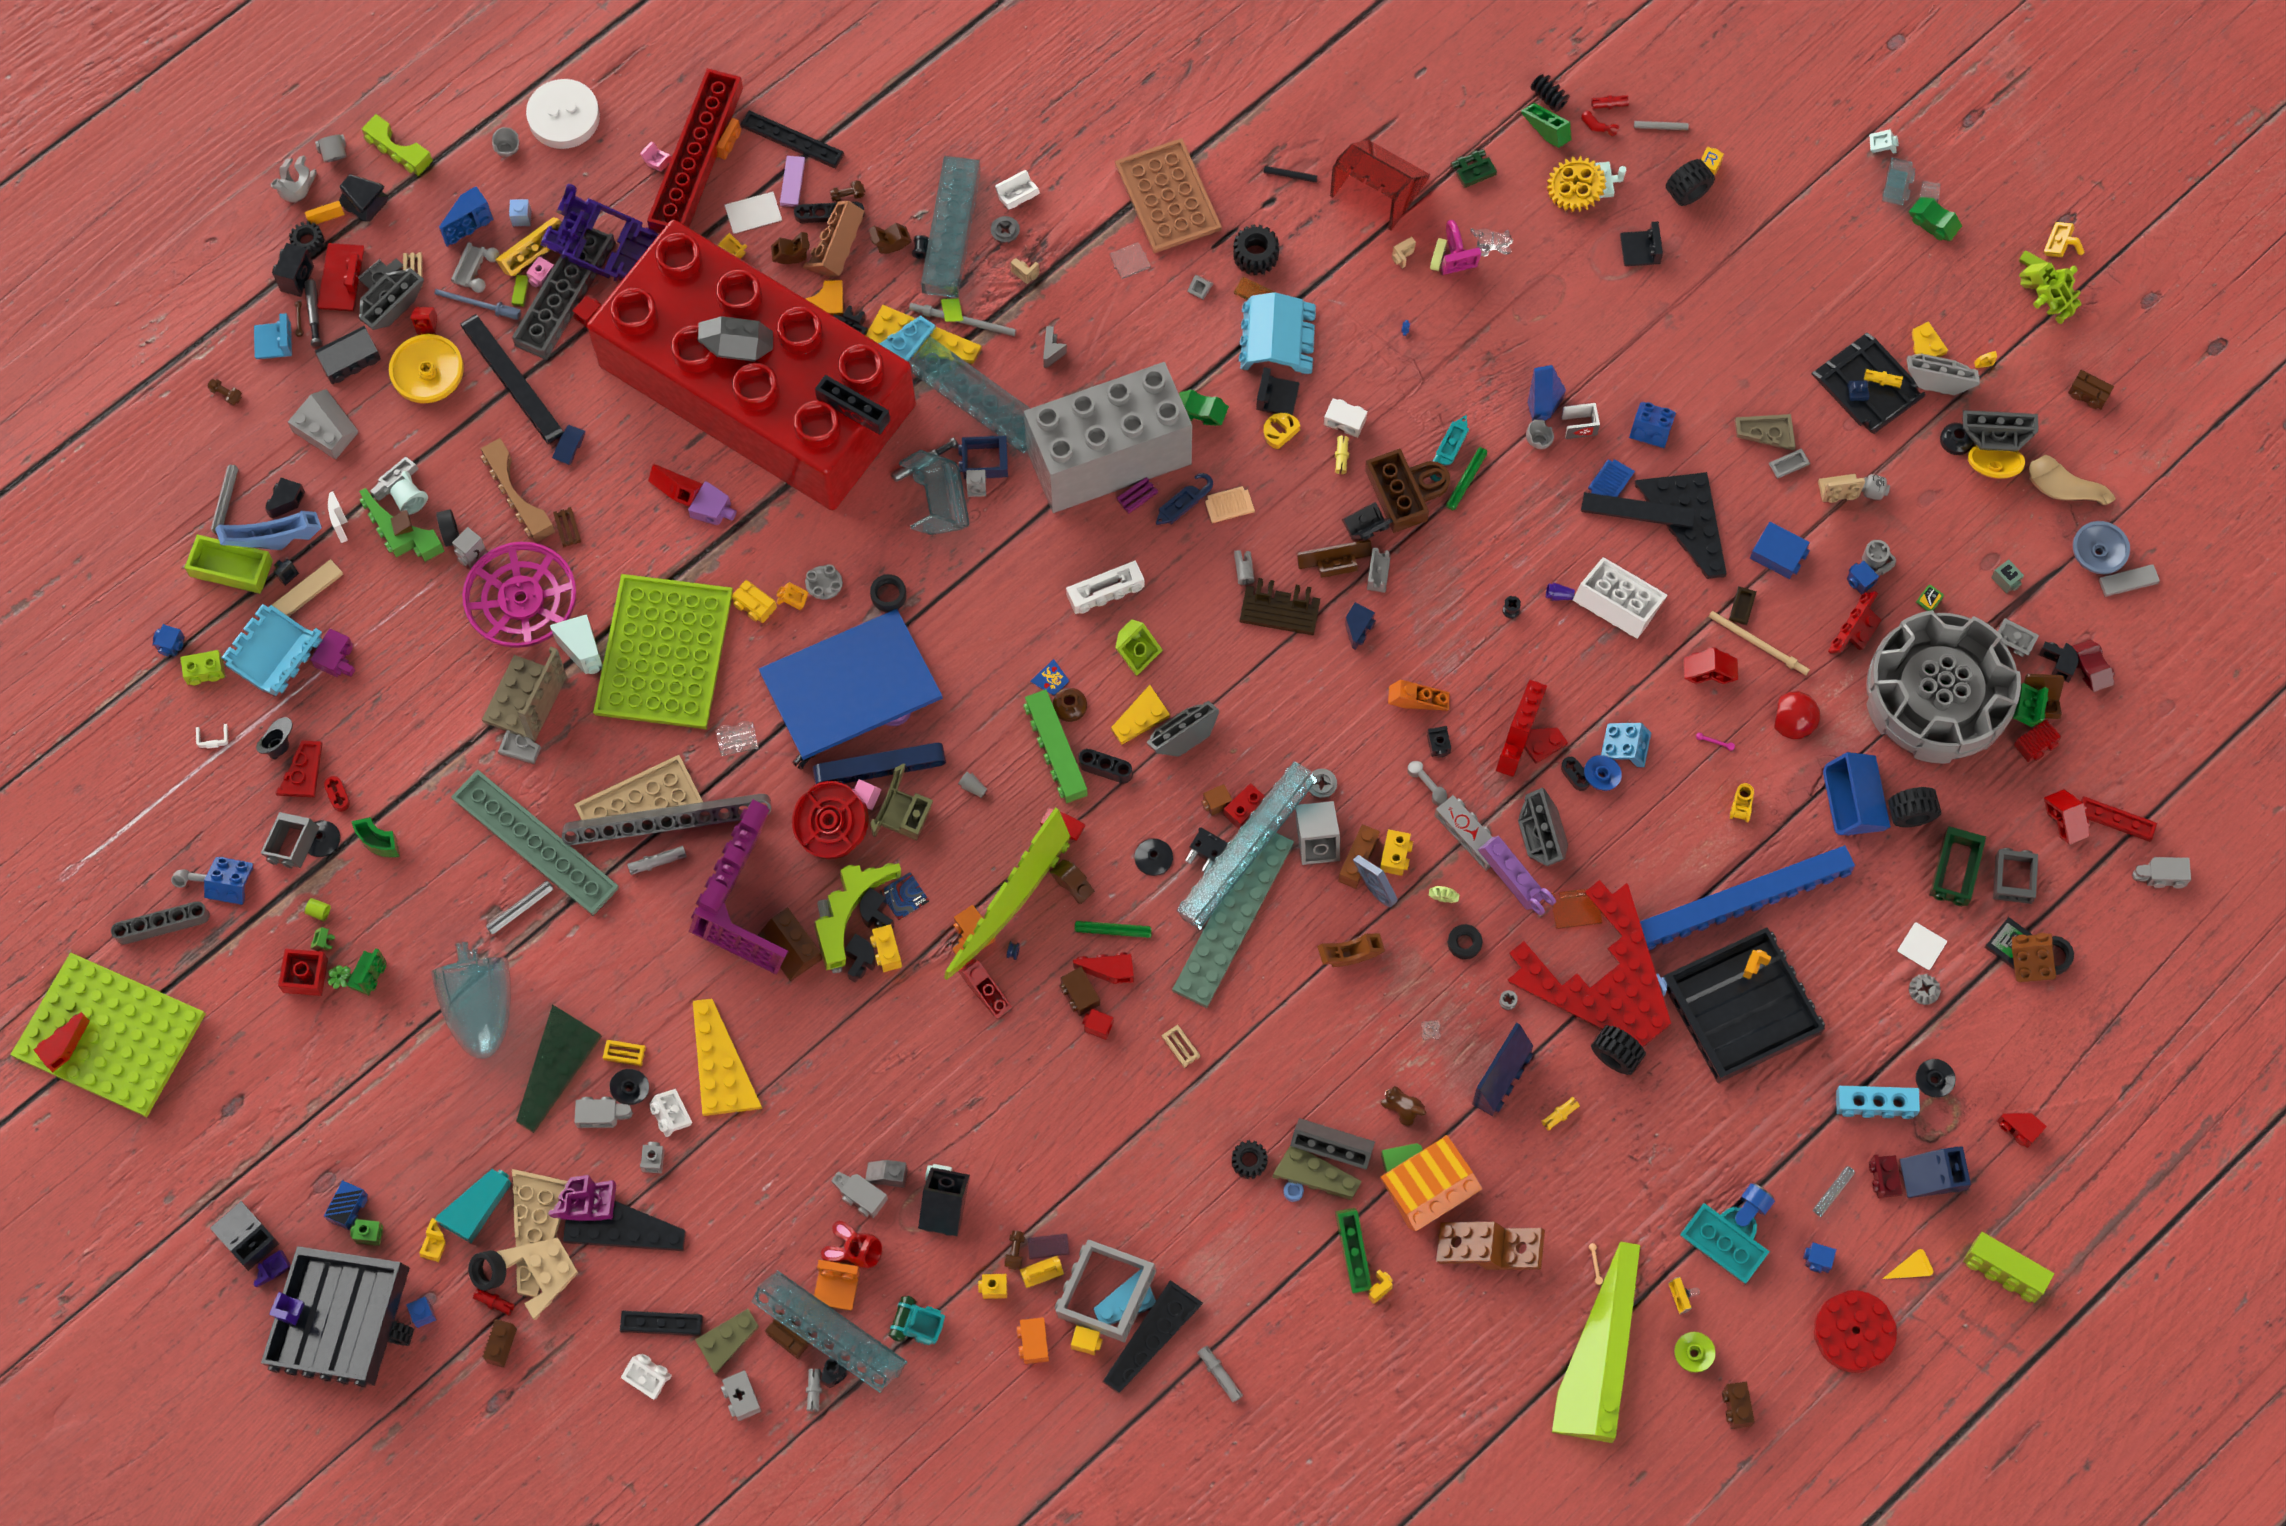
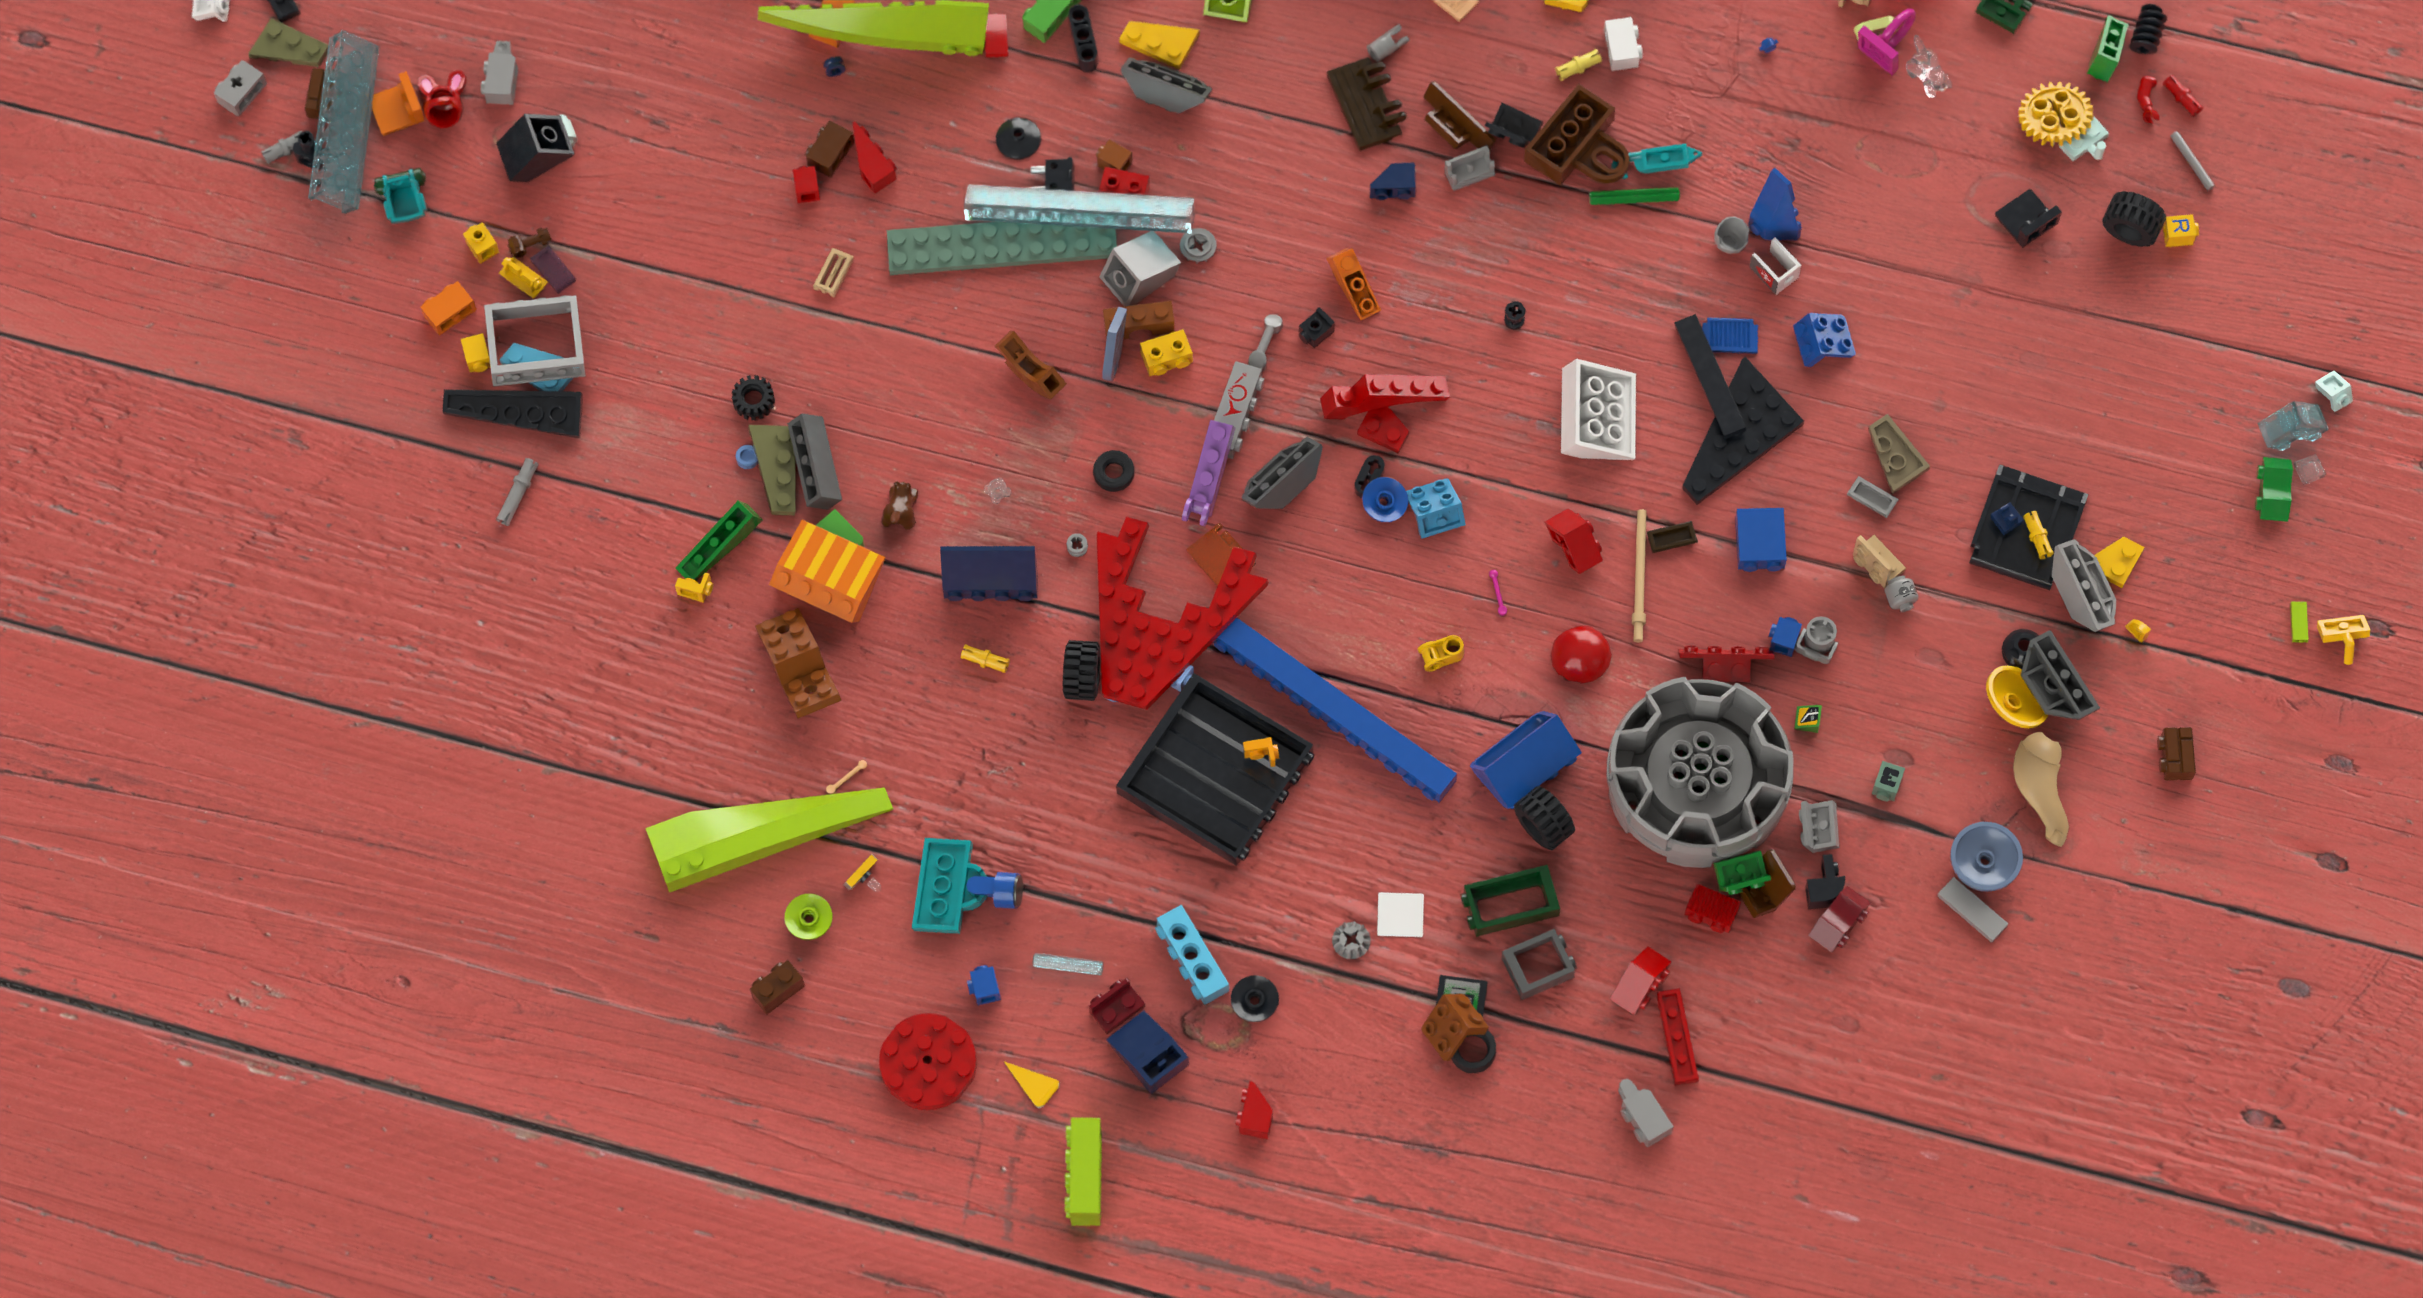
camera: 60 degrees right, 0 degrees up
flat silver slope [865,1160,908,1188] -> none
red slope [958,959,1012,1019] -> none
reddish brown brick [1050,859,1095,904] -> none
green axle [1075,921,1152,938] -> none
yellowish green gear [1429,886,1460,903] -> none
dark purple cone [1546,582,1575,601] -> none
lime piece [2019,262,2082,324] -> none

